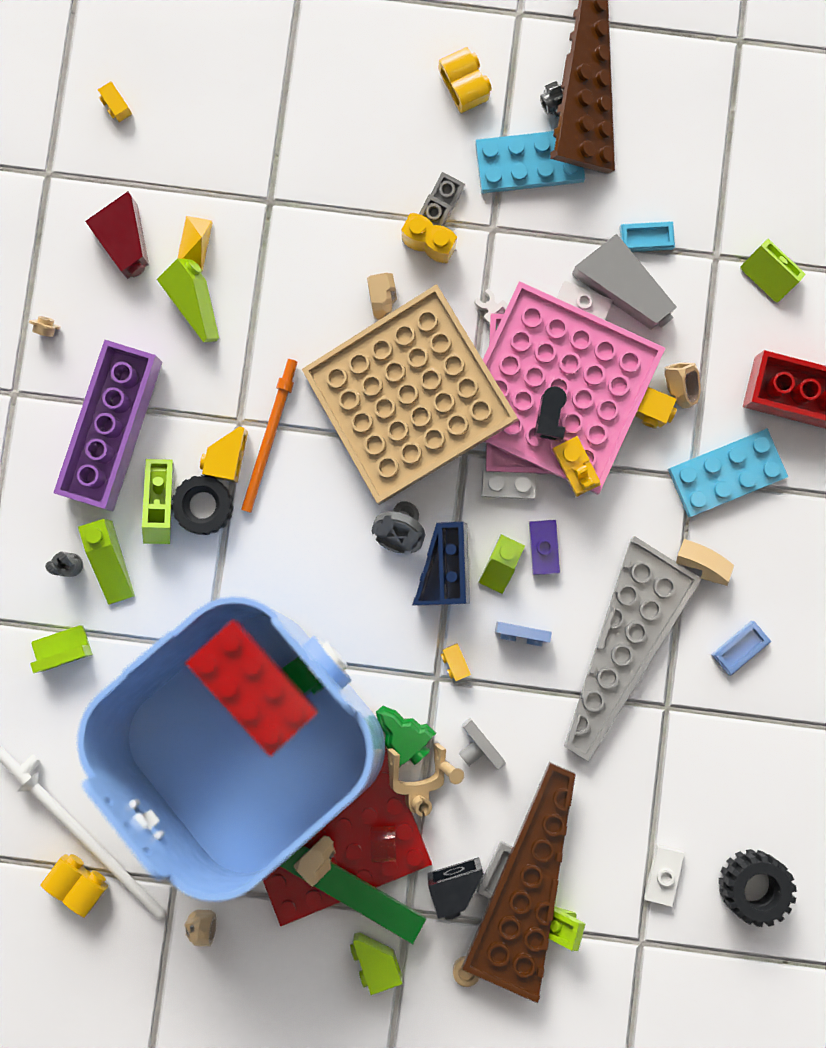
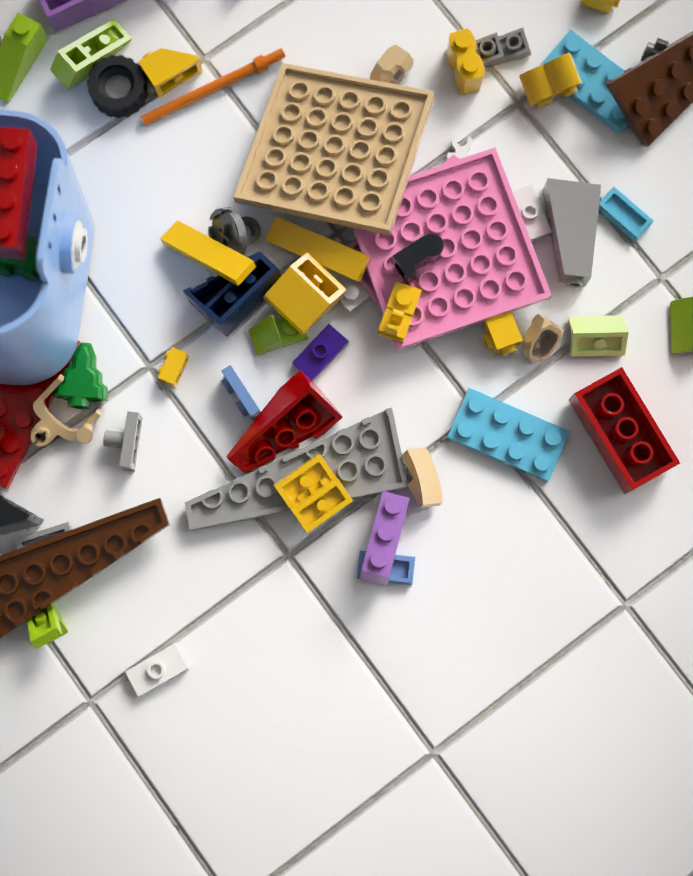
camera: 45 degrees right, 5 degrees down
black tyre [718,849,797,927] -> none
none -> yellow tile [160,220,256,286]
none -> red wedge [226,370,343,474]
none -> yellow slope [263,252,347,335]
none -> yellow tile [265,216,370,282]
none -> yellow slope [273,453,353,533]
none -> medium lavender brick [360,491,410,586]
none -> yellow brick [519,53,582,109]
none -> yellowish green panel [568,316,629,357]

